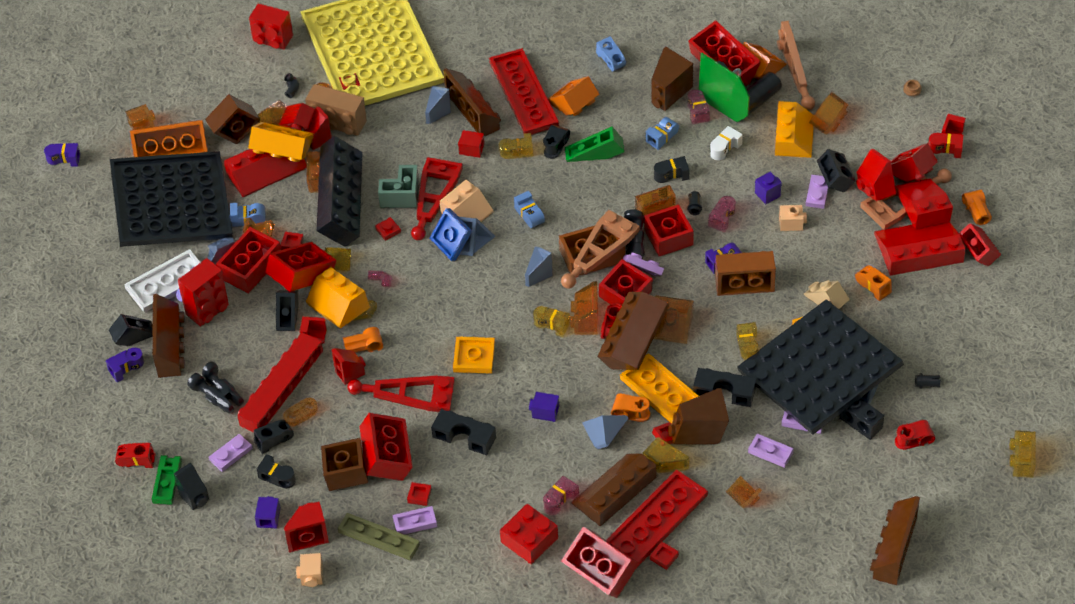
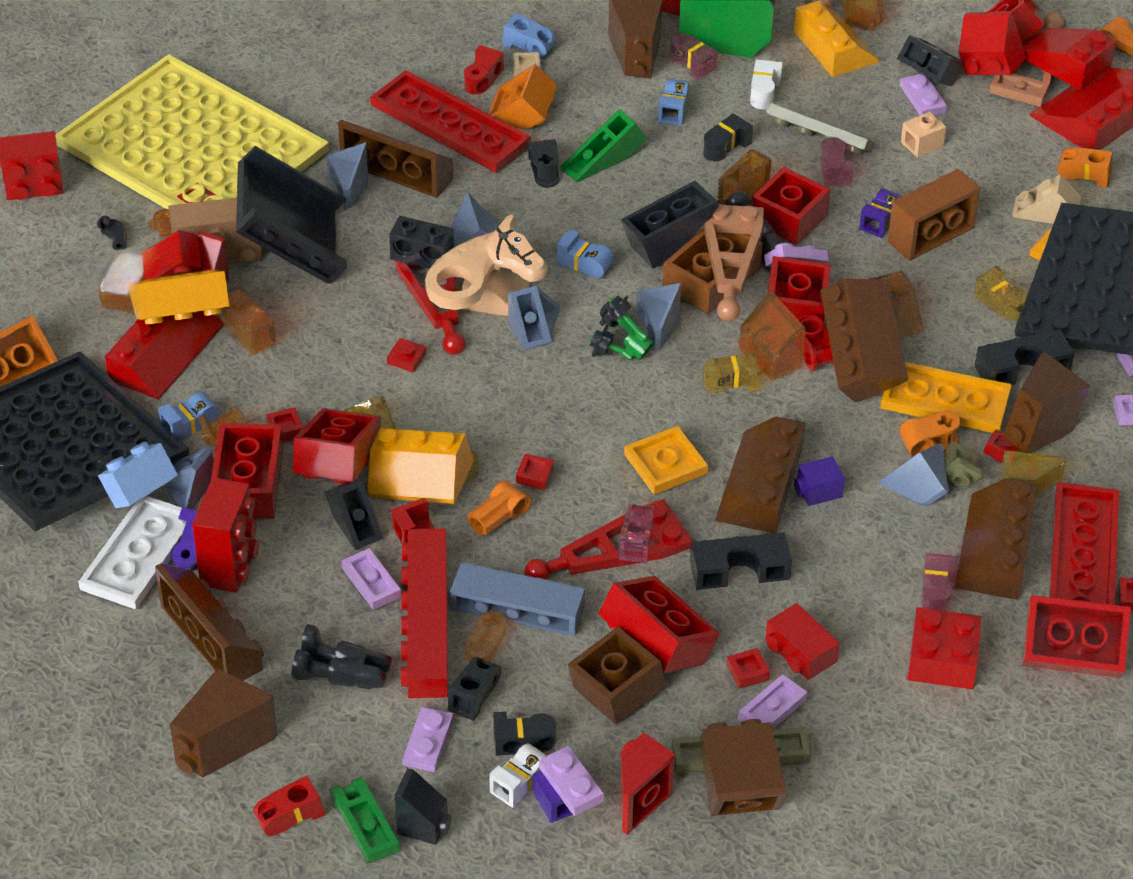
camera: 35 degrees left, 5 degrees down
dark purple leg [106,347,144,382] -> none
black slope [109,314,153,346] -> none
reddish brown brick [205,94,261,144] -> none
light nougat brick [296,553,323,587] -> none
black brick [316,136,363,247] -> none
red slope [332,348,366,385] -> none
clear pink arm [368,270,393,287] -> none
sand green brick [378,165,419,208] -> none
blue tile [430,208,472,261] -> none
red panel [458,130,485,158] -> none
clear yellow leg [499,133,534,159] -> none
black pin [687,191,702,215] -> none
dark purple brick [755,171,782,205] -> none
none -> light blue brick [98,442,178,508]
none -> reddish brown slope [170,668,277,778]
none -> black panel [236,146,347,283]
none -> lavender plate [342,548,401,611]
none -> black brick [389,215,454,269]
none -> light nougat animal [425,214,548,310]
none -> sand blue slope [450,192,499,247]
none -> sand blue brick [450,562,585,636]
none -> red leg [464,45,504,95]
none -> white leg [490,743,547,808]
none -> tan tile [513,52,541,76]
none -> red plate [516,454,554,490]
none -> lavender plate [539,746,604,816]
none -> plant [590,295,654,360]
none -> clear pink leg [619,504,655,563]
none -> black slope [621,181,719,269]
none -> reddish brown slope [700,719,787,816]
none -> reddish brown slope [715,416,806,533]
none -> red brick [765,603,840,680]
none -> plate [766,103,875,155]
none -> olive bracket [944,441,983,488]

